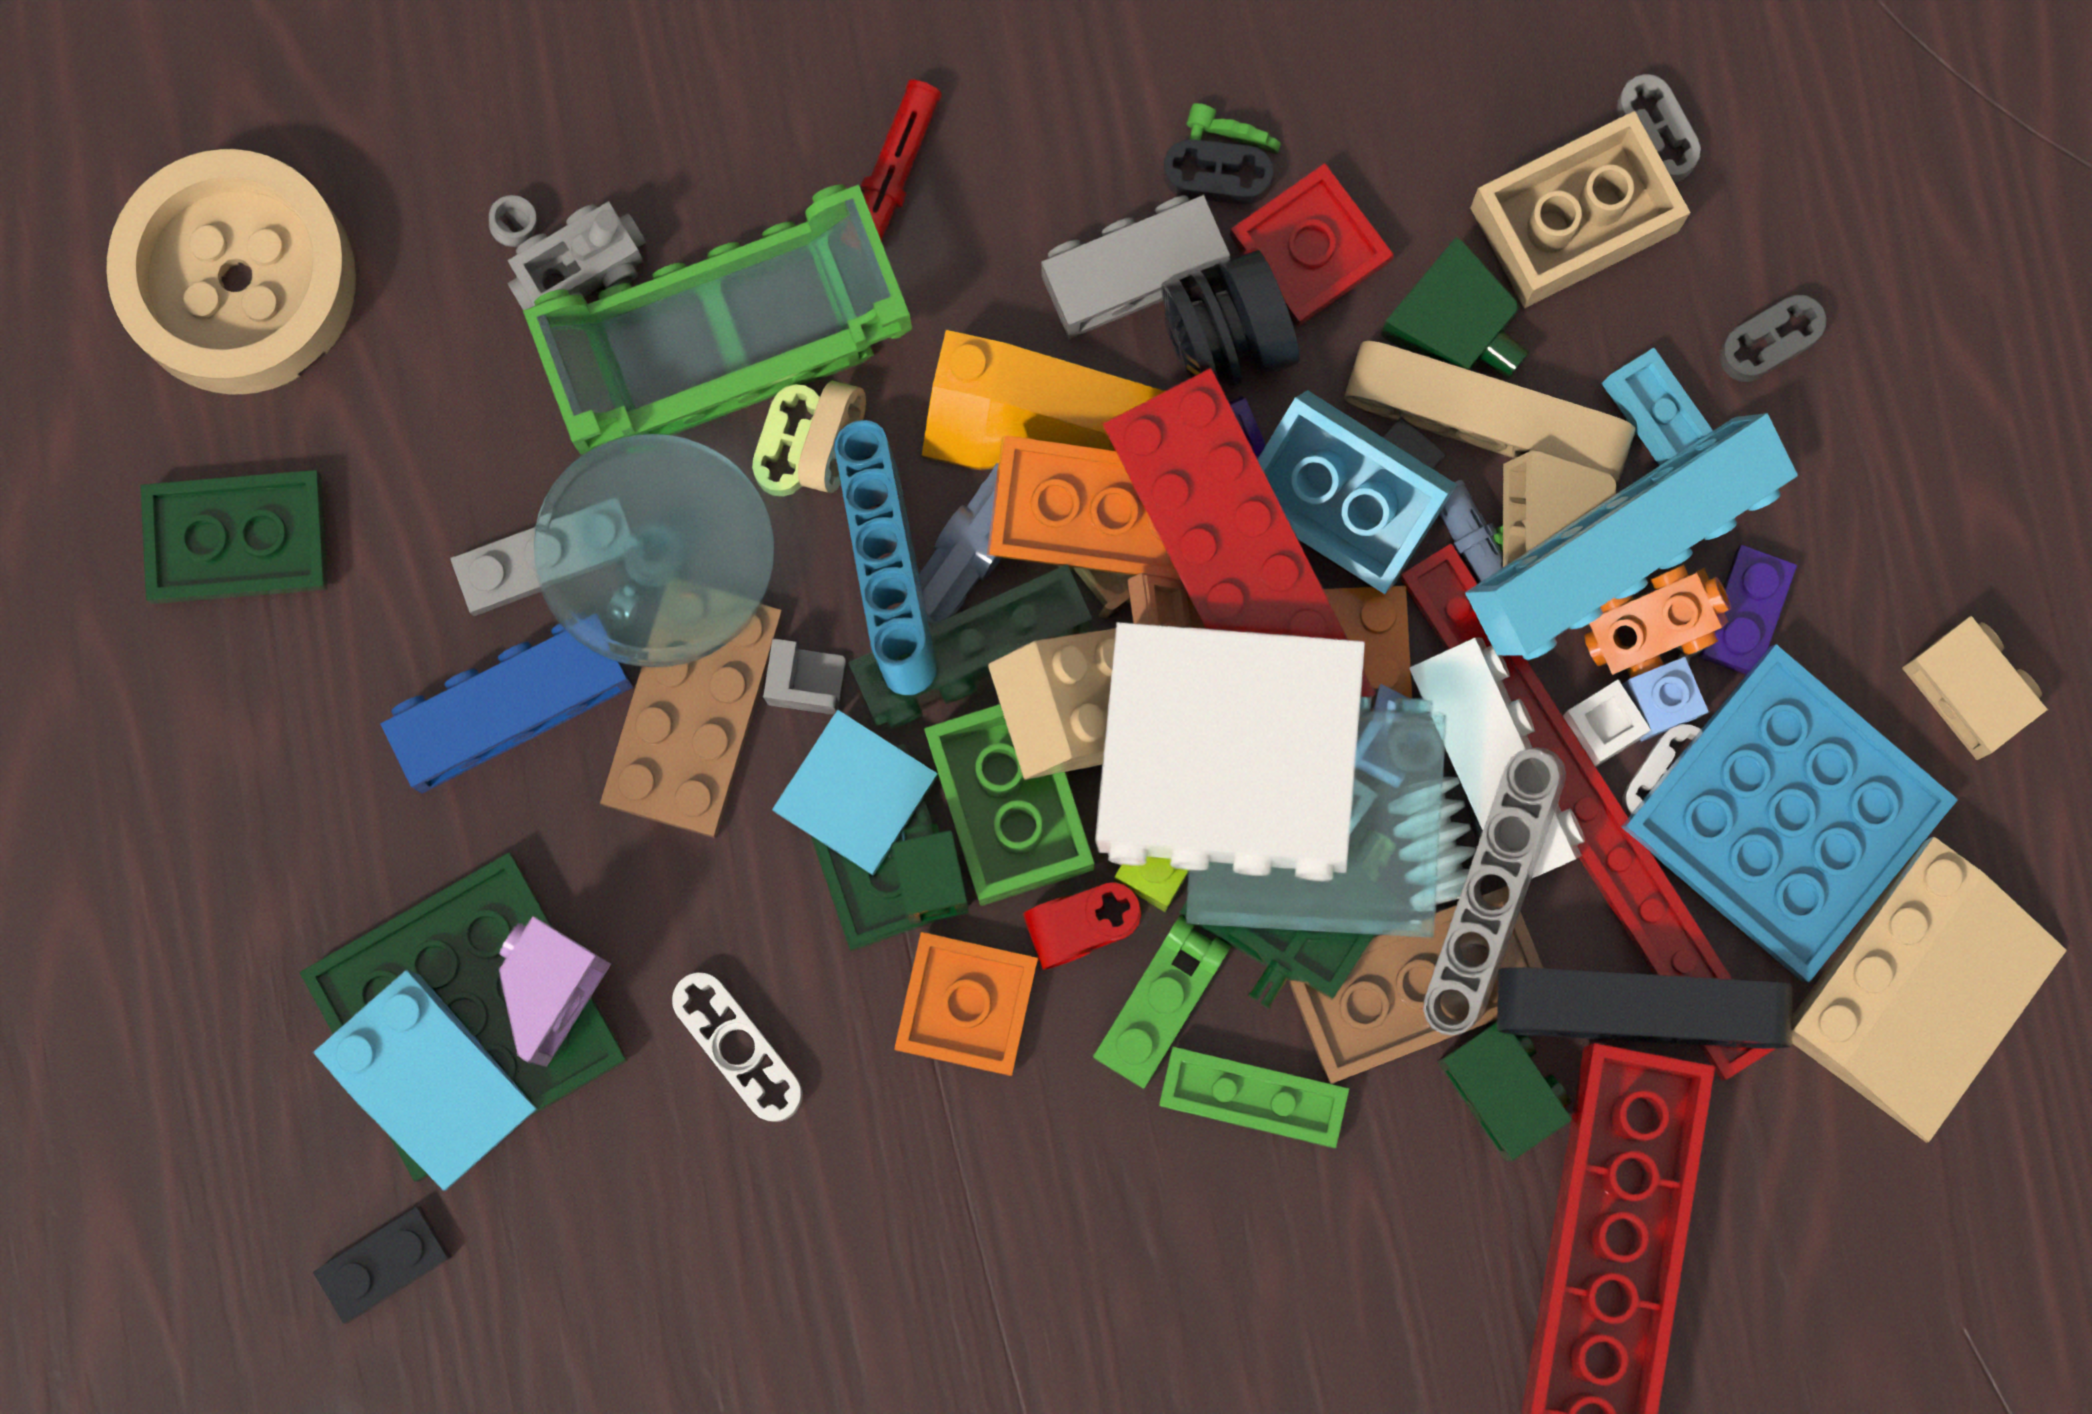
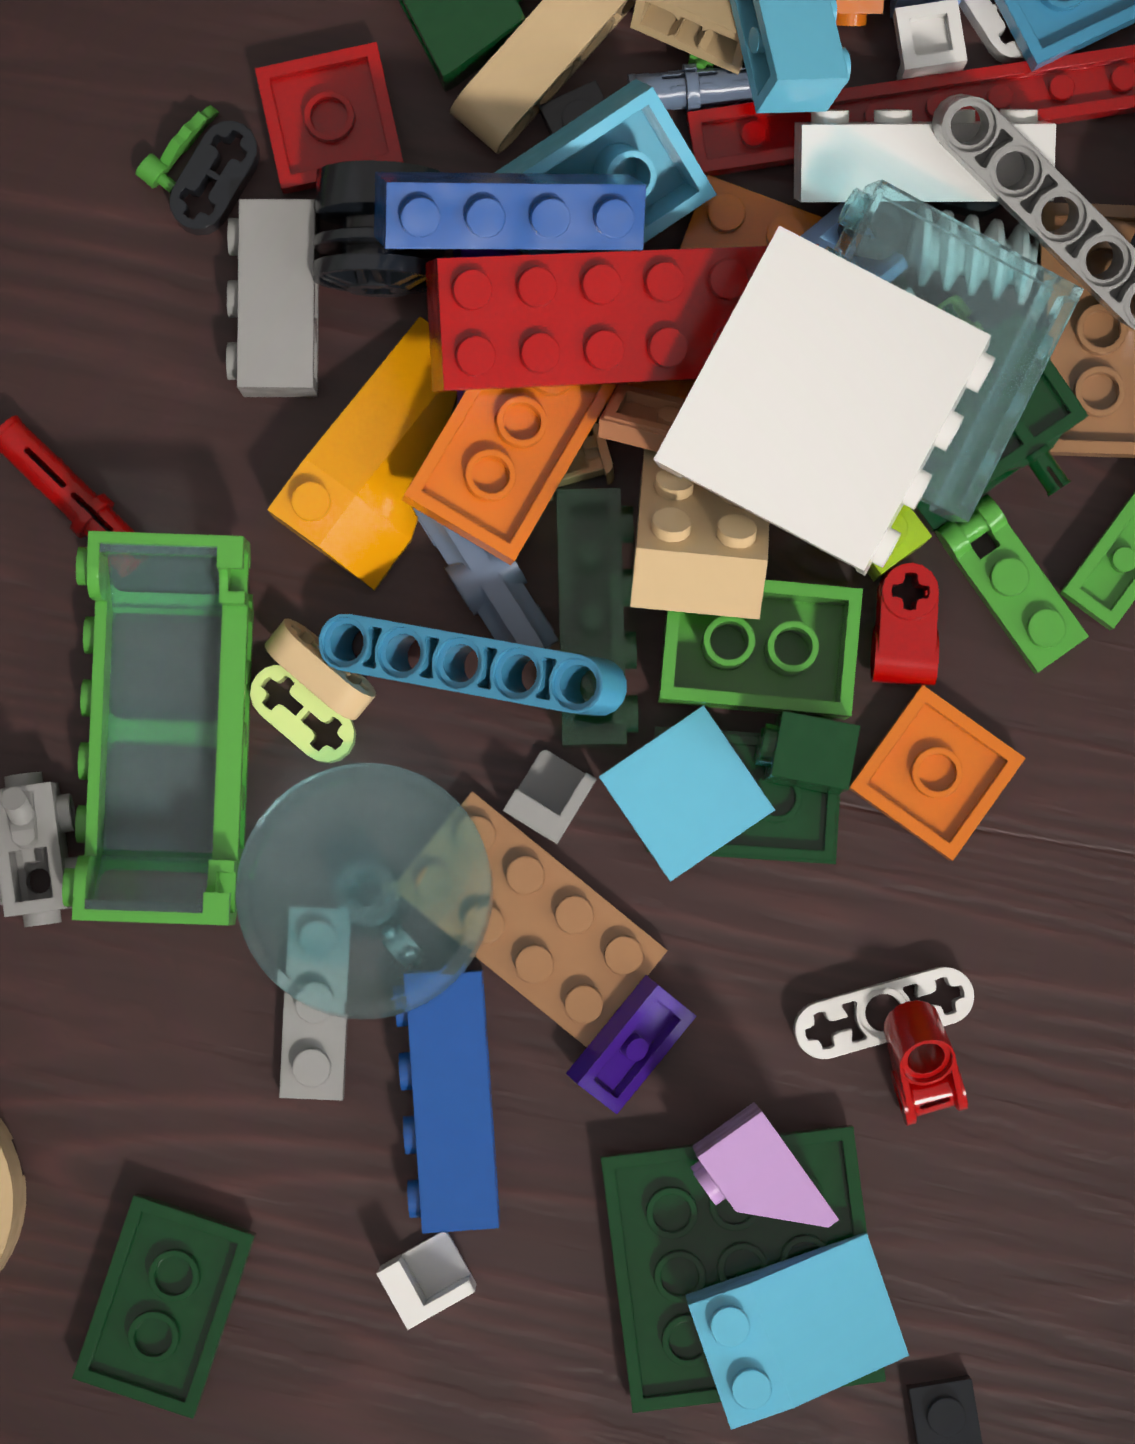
camera: 70 degrees left, 5 degrees up
none -> brick [374,172,646,250]
none -> white panel [376,1232,477,1330]
none -> dark purple plate [566,975,697,1114]
none -> red piece [884,1000,968,1126]

